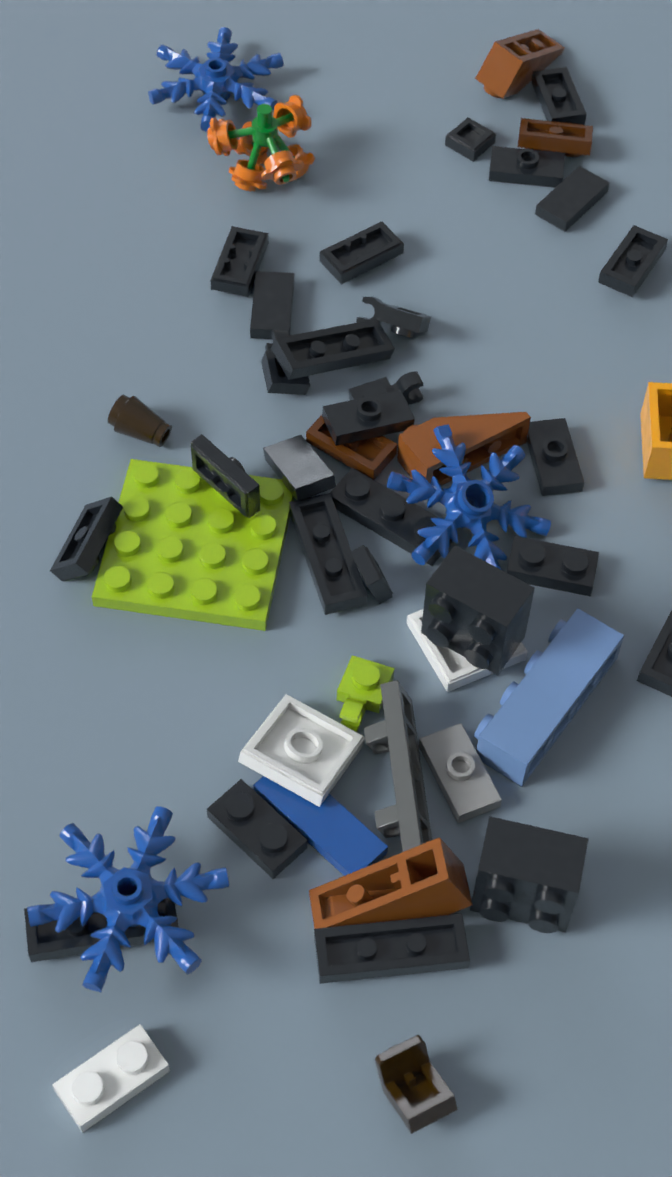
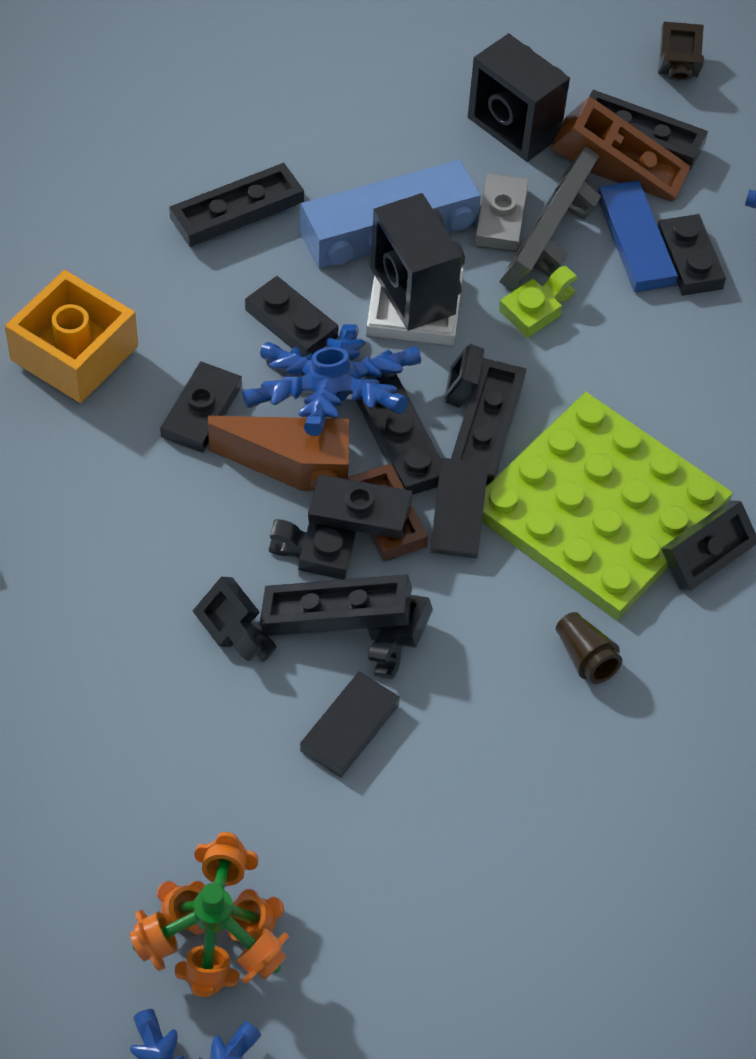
camera: 150 degrees left, 0 degrees up
black plate [191,434,260,518] -> none
black plate [210,226,269,297] -> none
white tile [238,694,365,807] -> none
black plate [319,221,404,284] -> none

